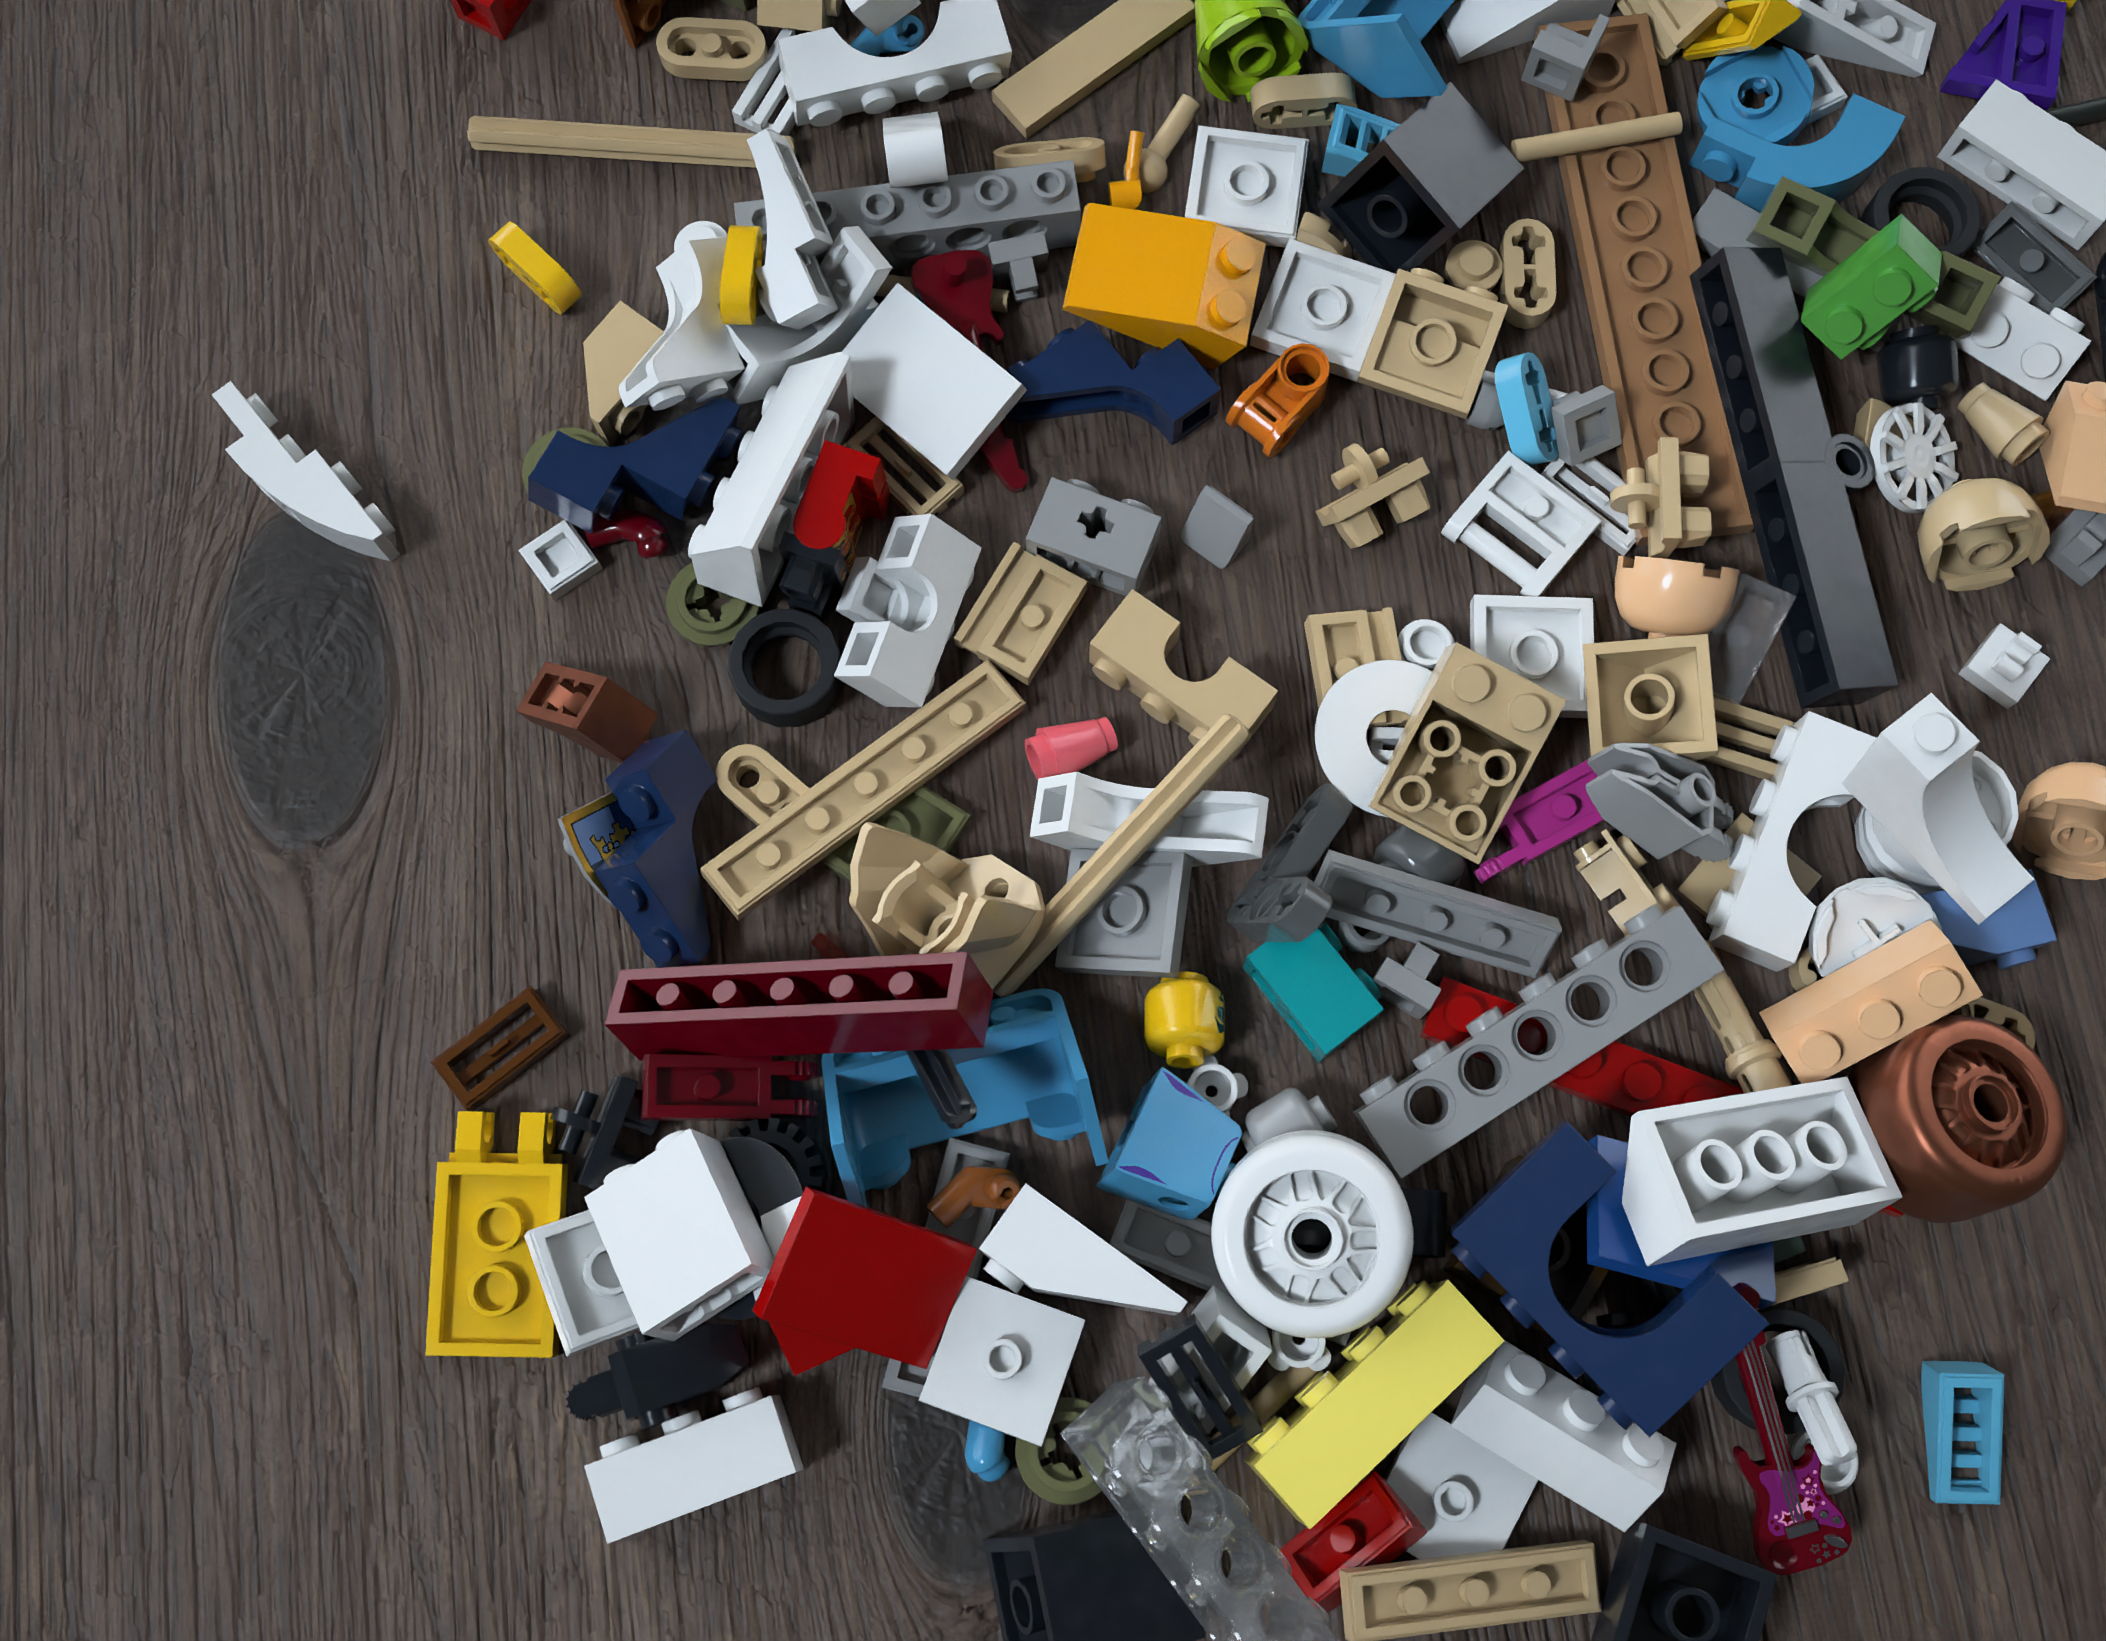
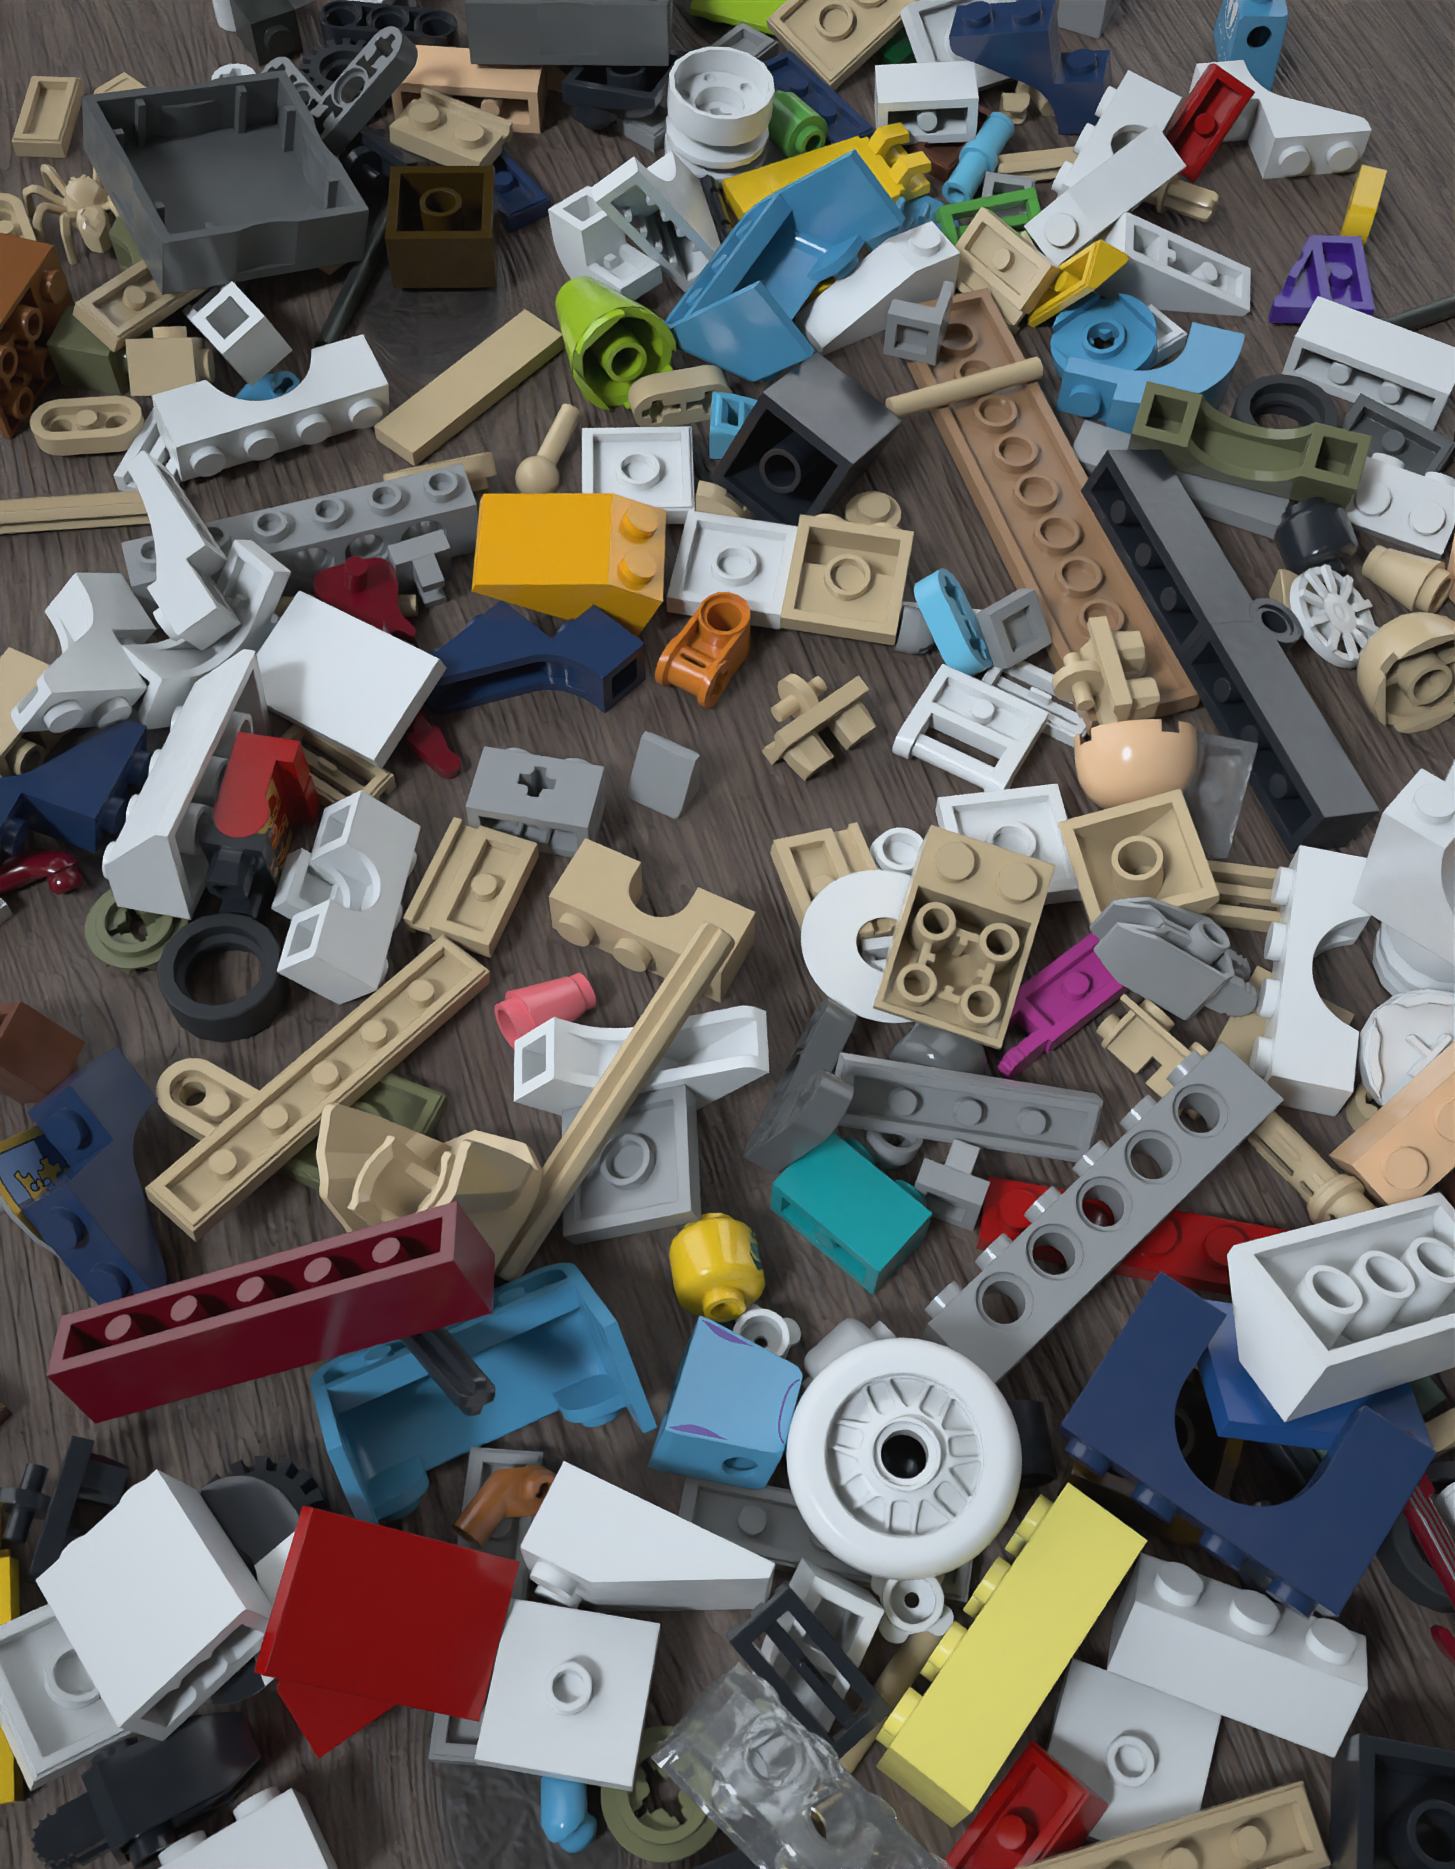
camera: 15 degrees left, 15 degrees down
dark red hinge [641,1054,818,1121] -> none
yellow beam [720,225,763,326] -> none
white beam [883,112,948,188] -> none
light orange hand [1108,131,1144,210] -> none
tan beam [1498,218,1557,329] -> none
bright green brick [1801,214,1942,360] -> none

